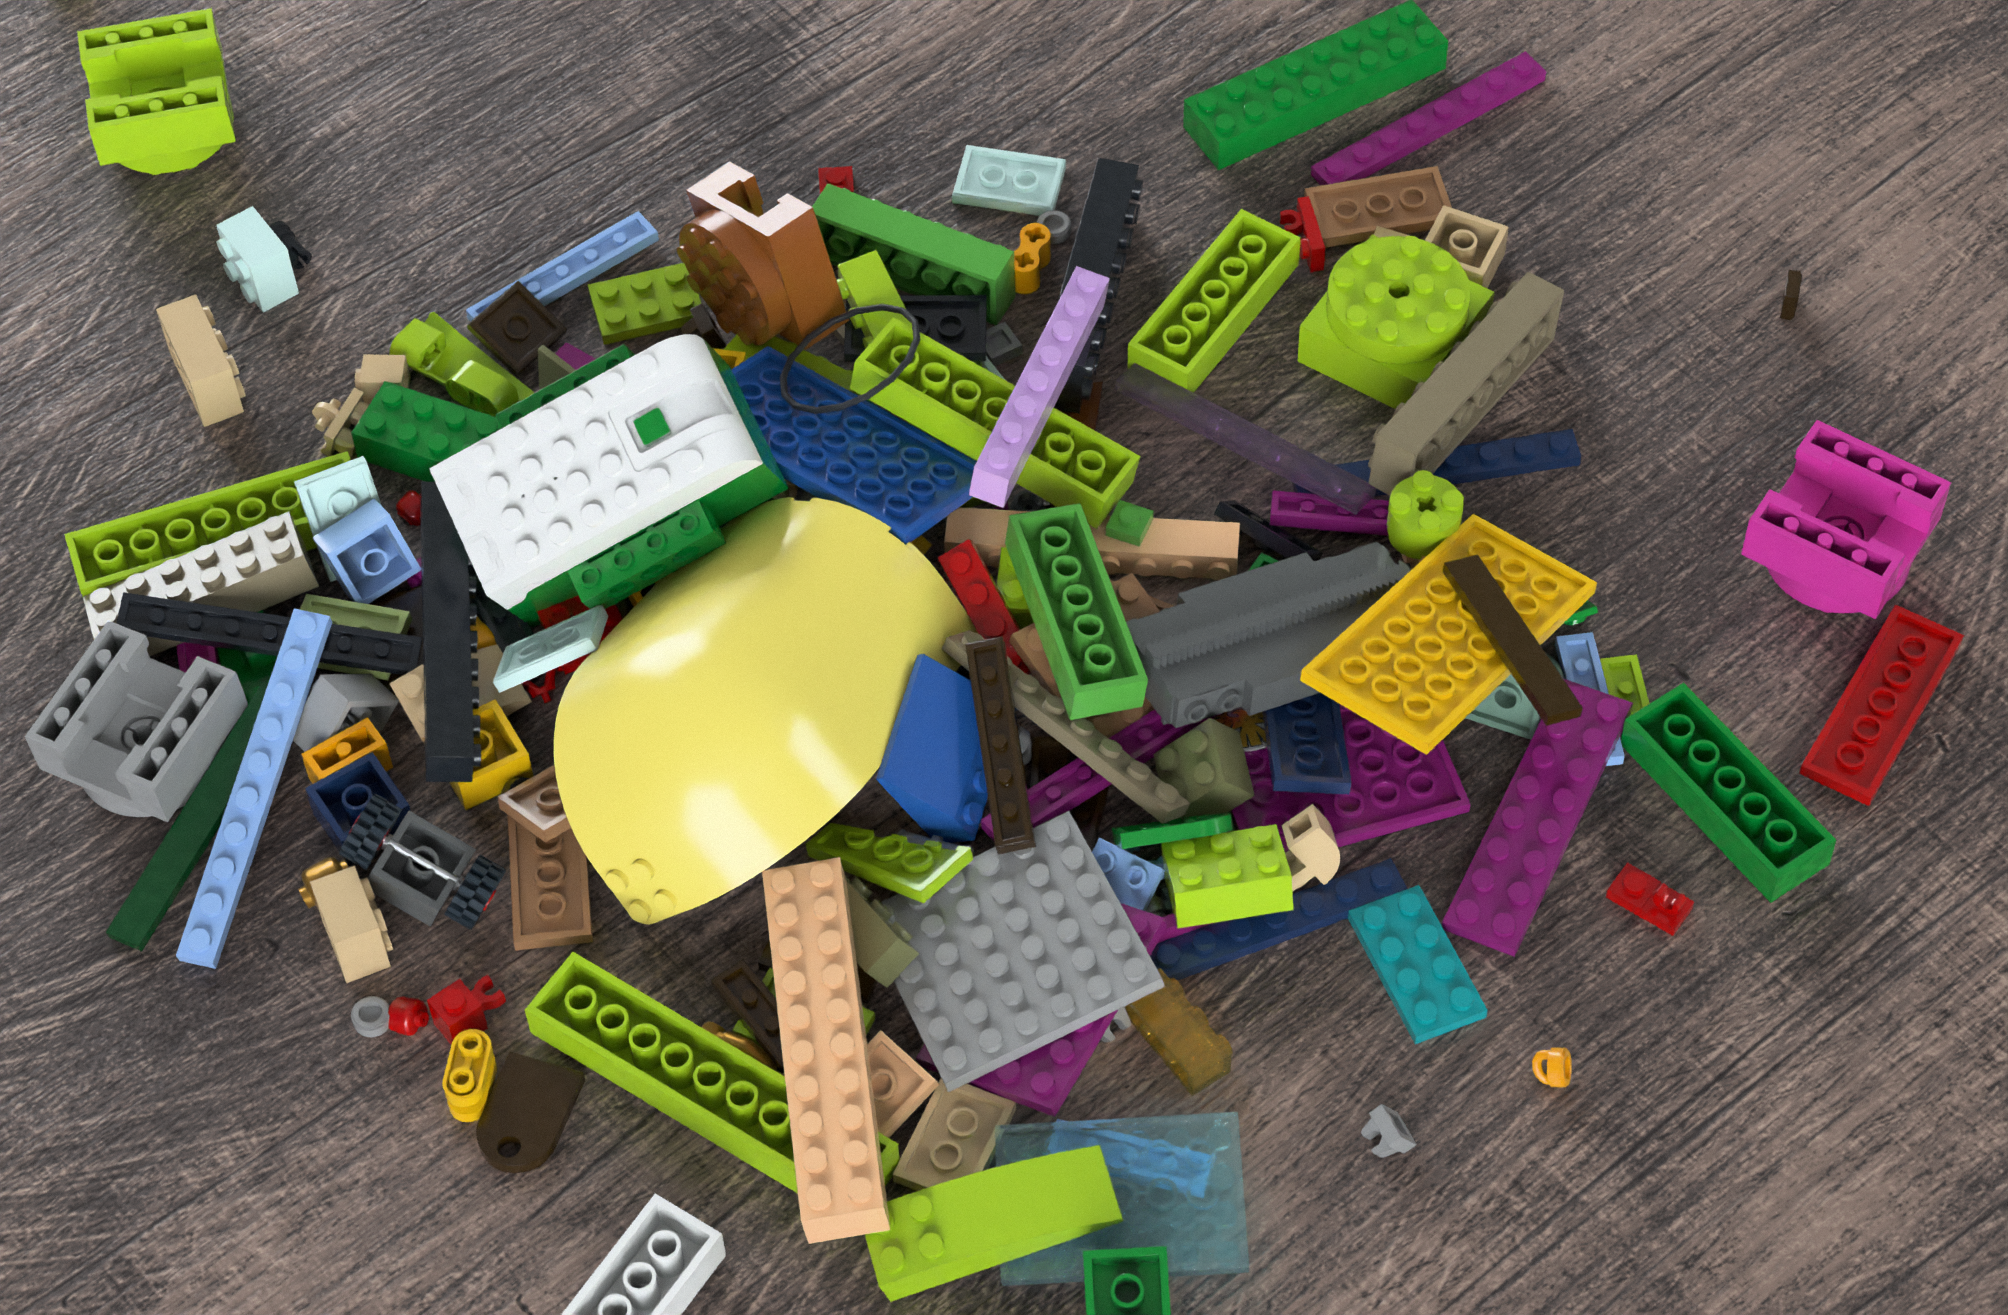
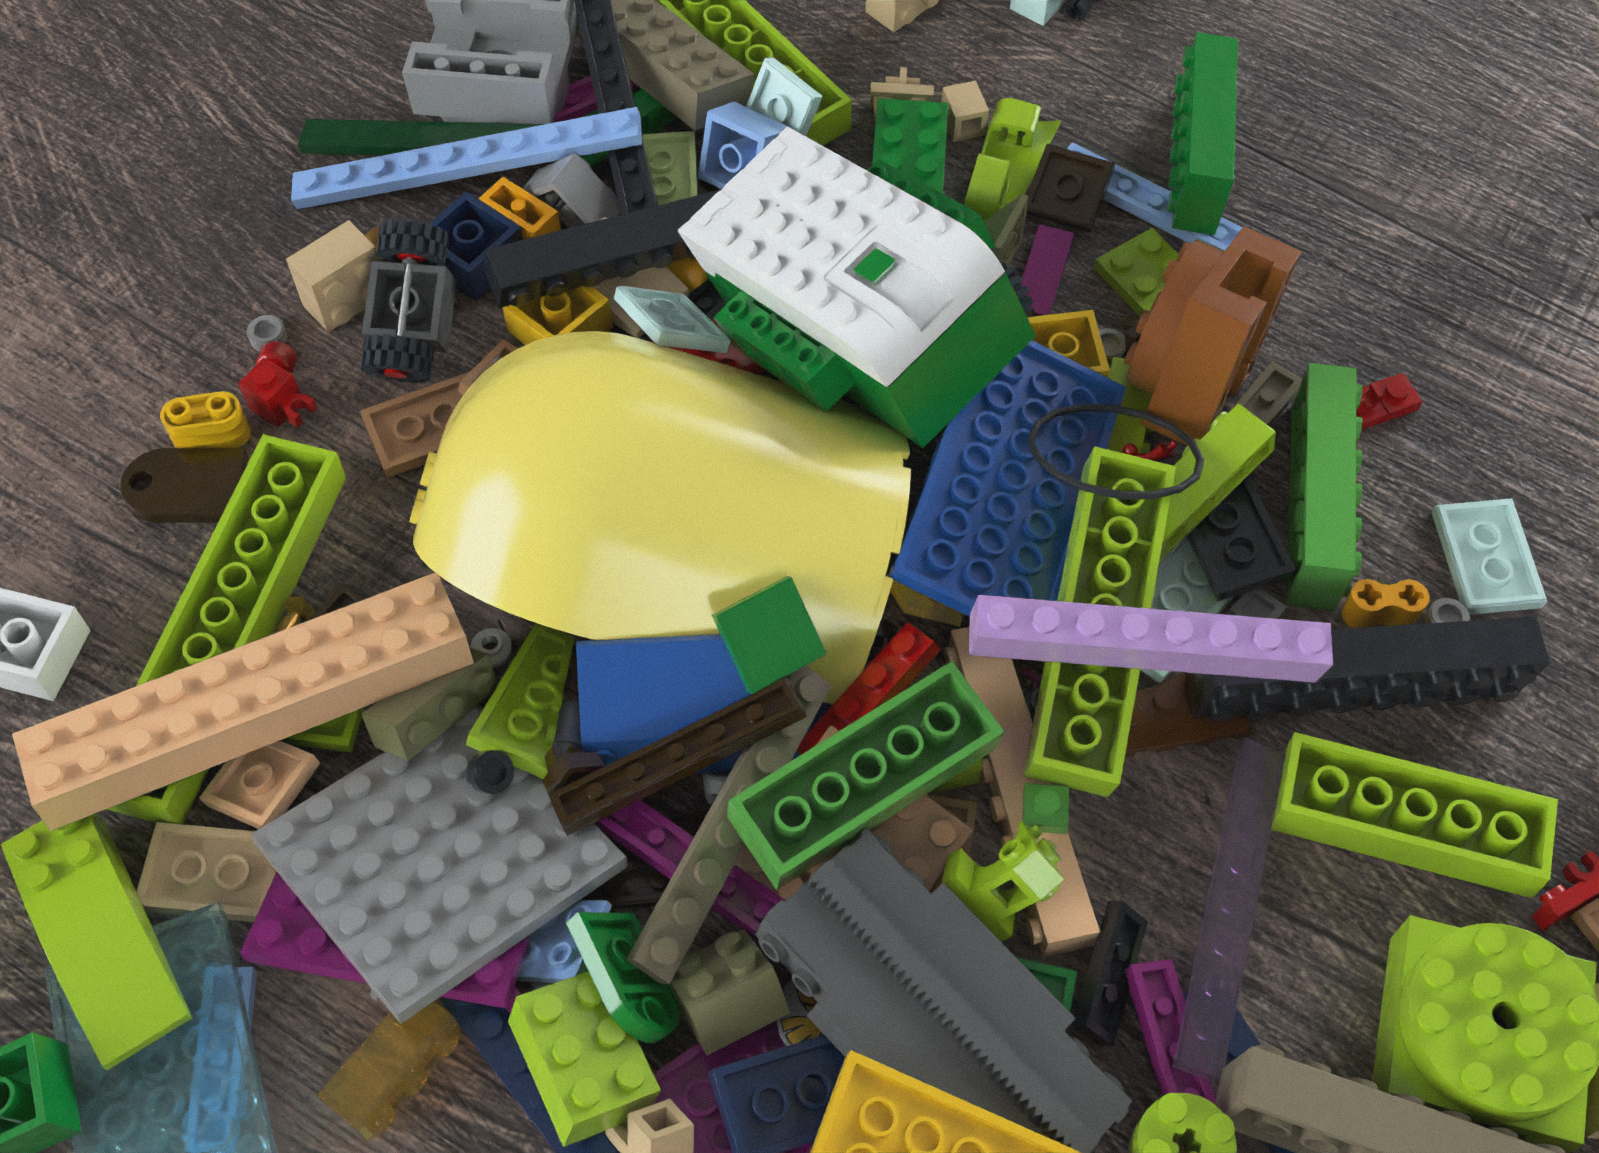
camera: 70 degrees right, 5 degrees up
none -> black tile [466,750,514,794]
none -> dark brown tile [542,743,605,794]
none -> green tile [712,576,827,694]
none -> lime tile [942,821,1064,942]
none -> red piece [1122,440,1178,461]
none -> green brick [1167,32,1238,235]

